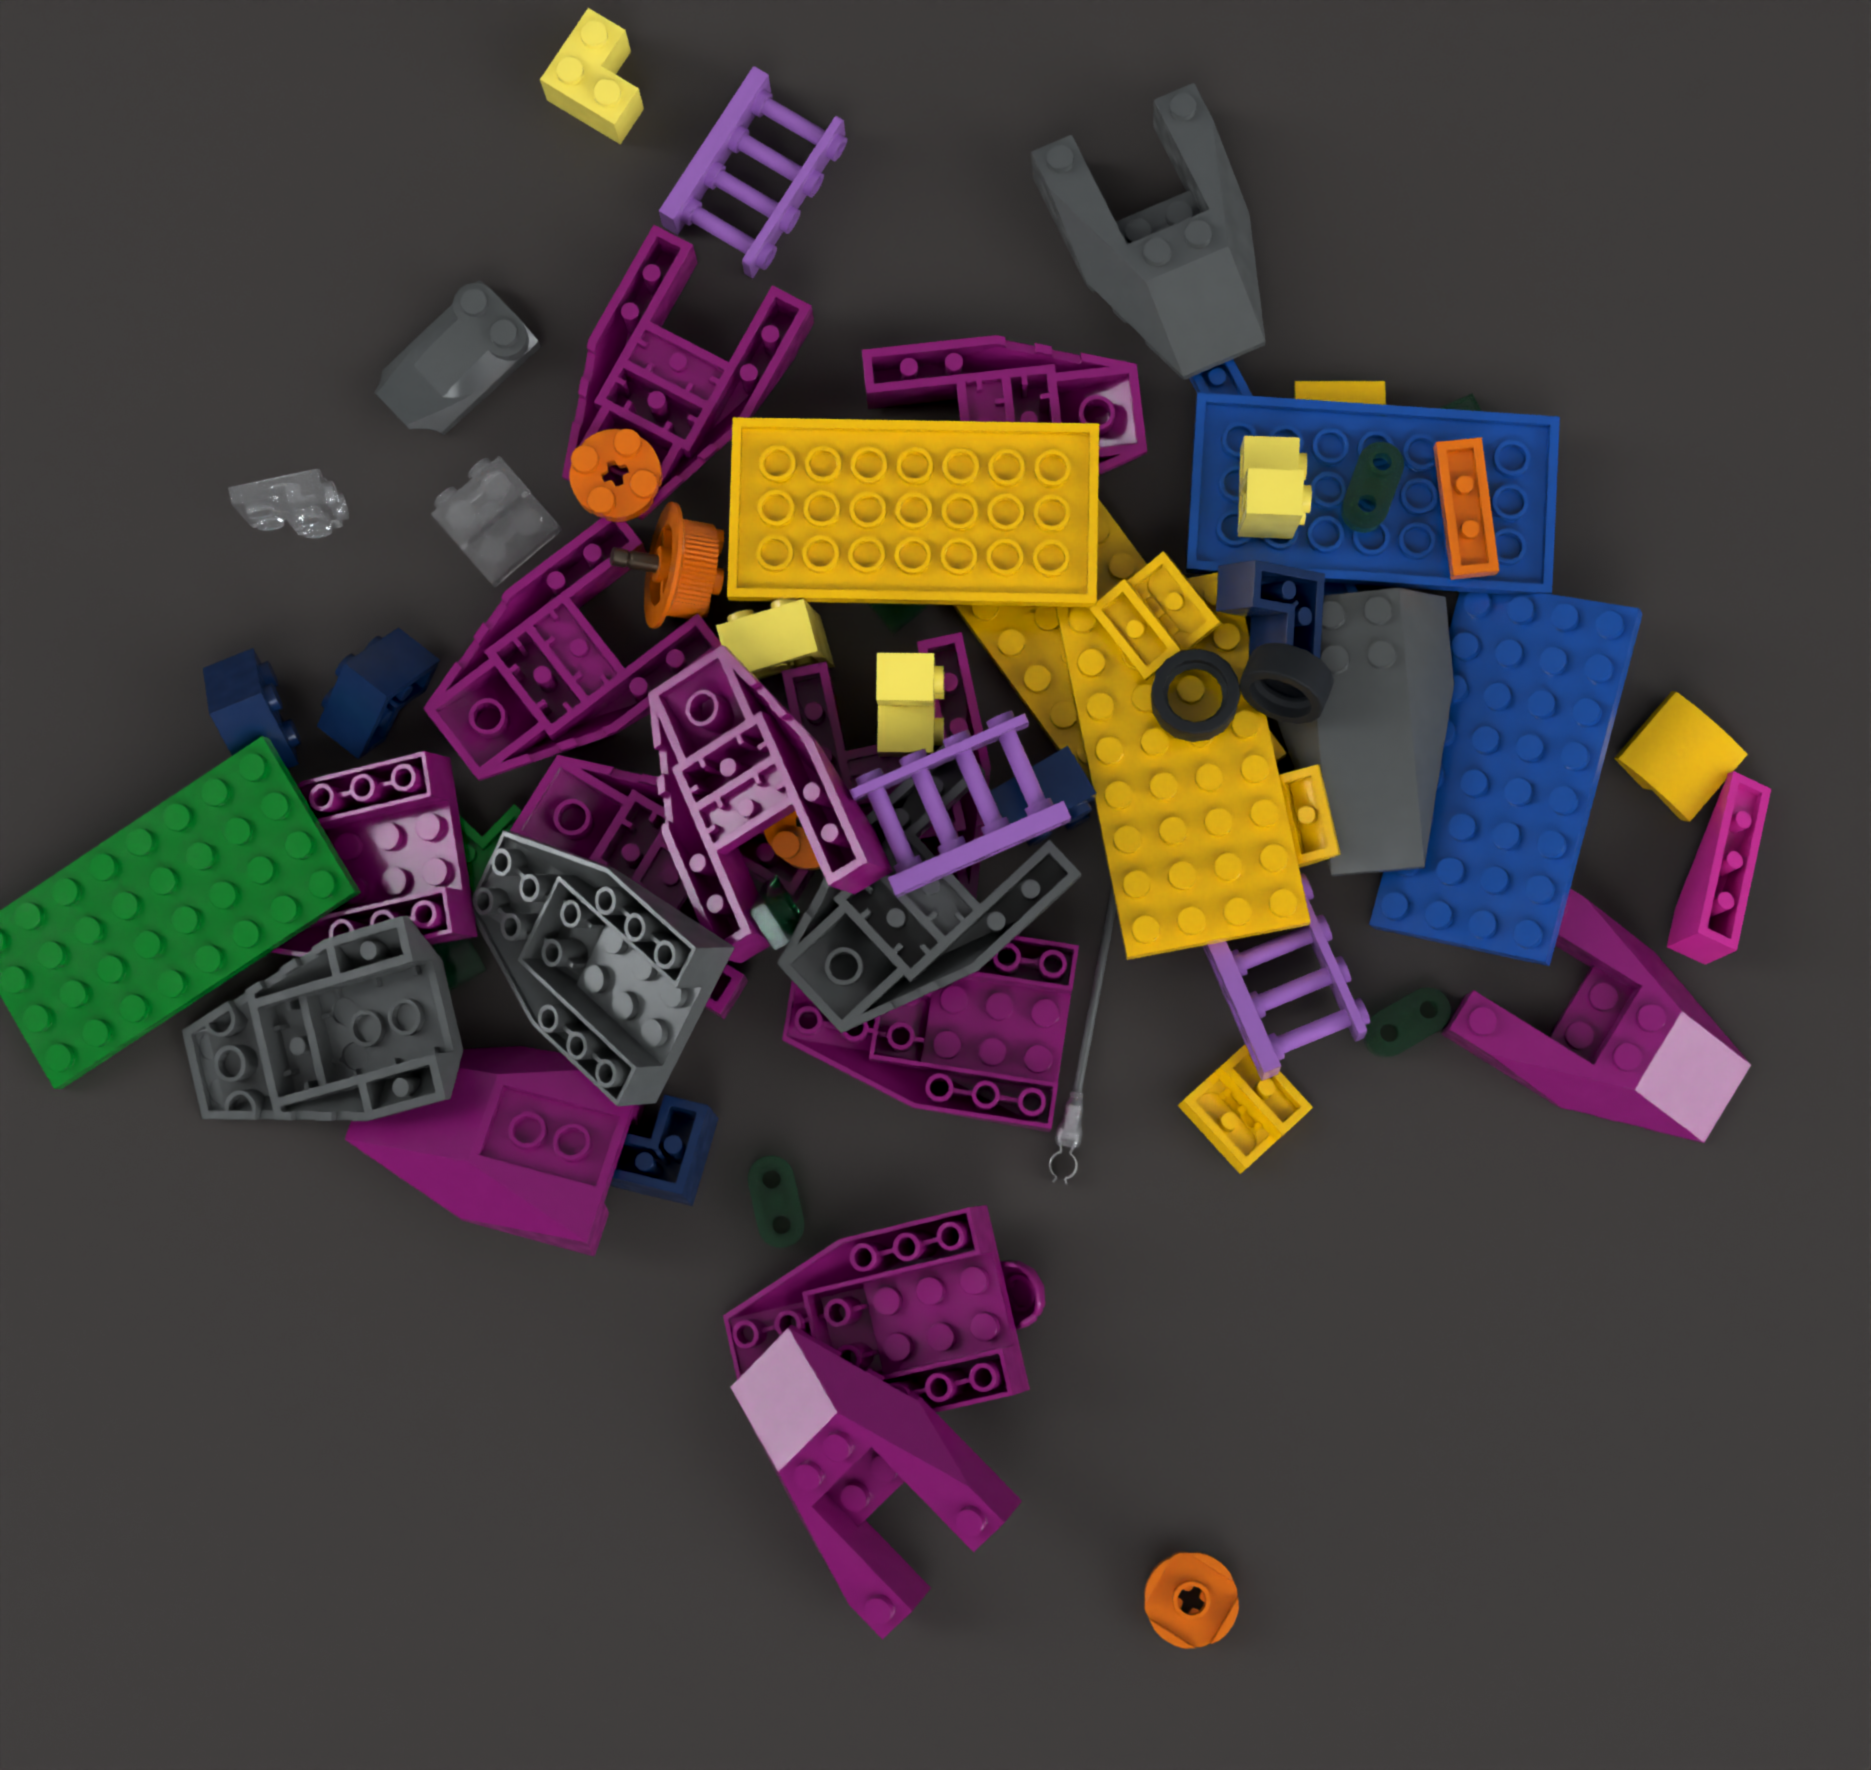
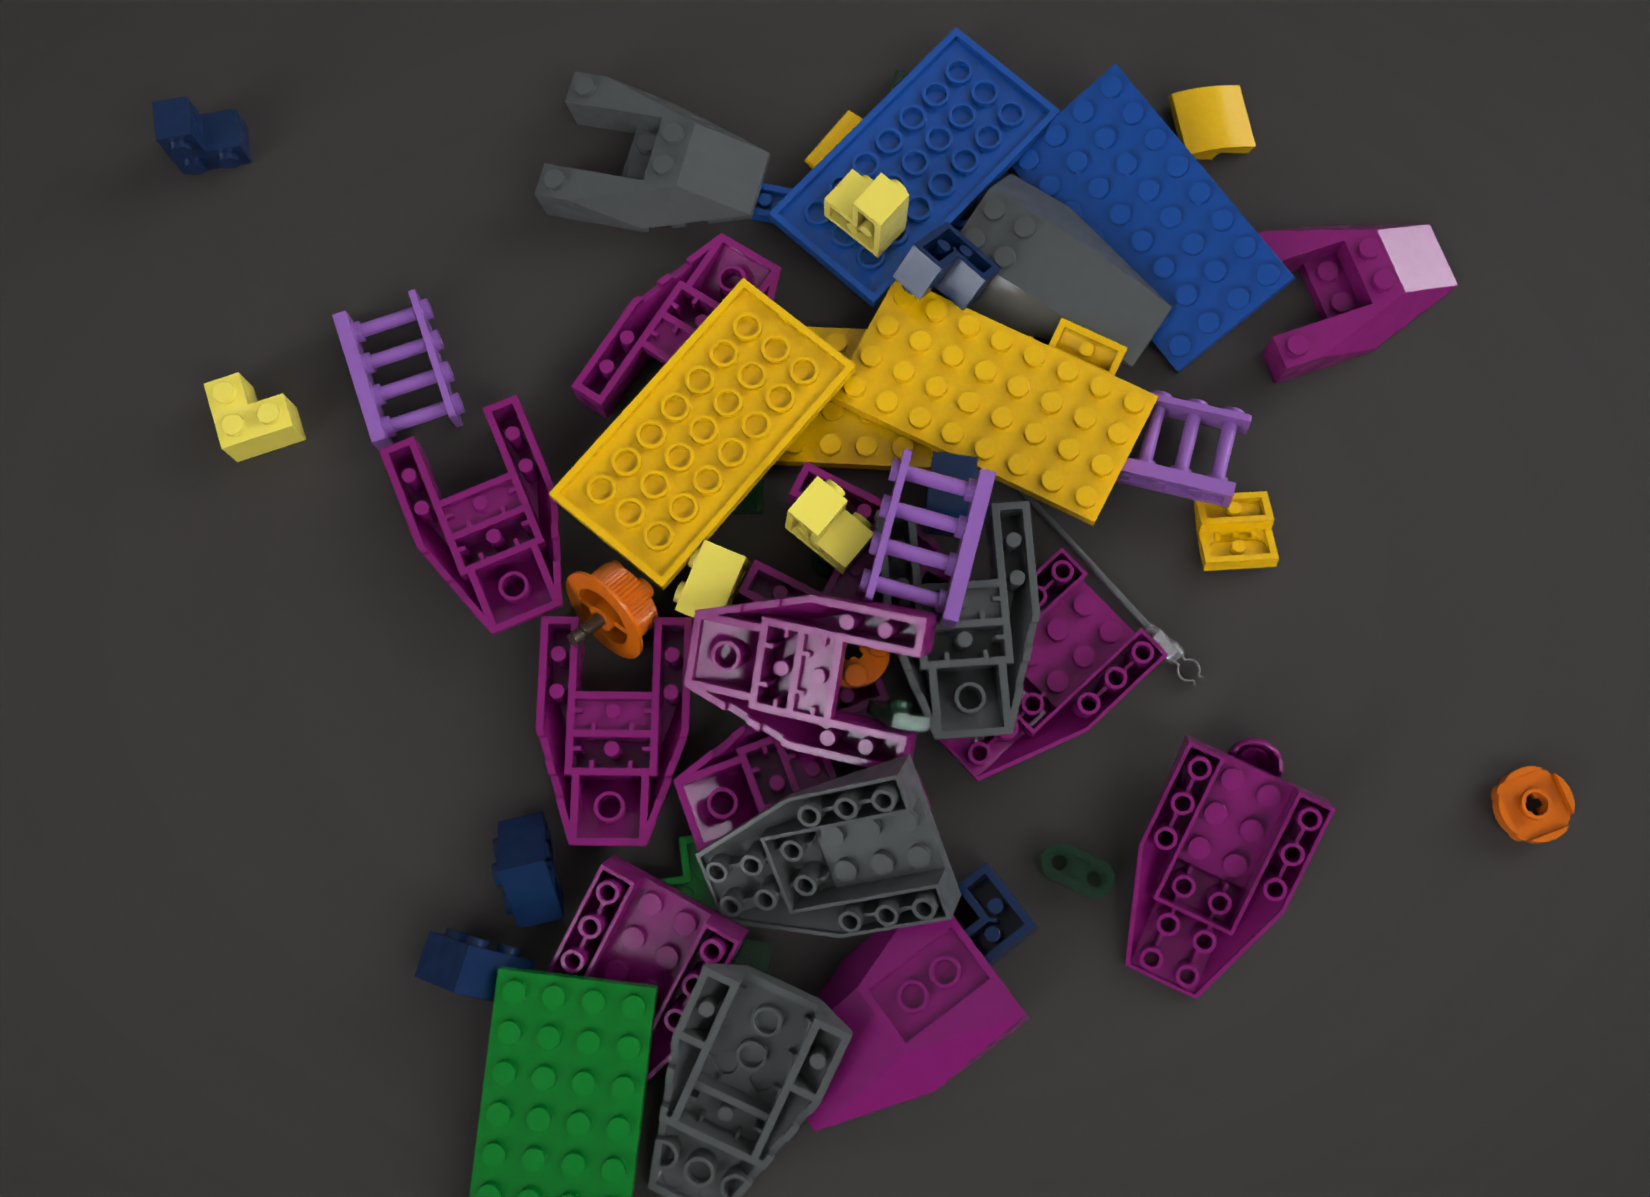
camera: 55 degrees left, 5 degrees down
clear plate [228,468,349,538] -> none
dark grey slope [374,280,541,436] -> none
clear plate [431,456,562,588] -> none
orange plate [569,428,663,522] -> none
magenta wedge [731,1325,1022,1640] -> none
yellow slope [1089,551,1223,680] -> none
black tyre [1151,649,1240,742] -> none
black tyre [1239,642,1334,724] -> none
clear green plate [1341,442,1404,533] -> none
clear green plate [1363,987,1451,1058] -> none
orange plate [1433,437,1499,580] -> none
dark pink slope [1667,771,1771,965] -> none

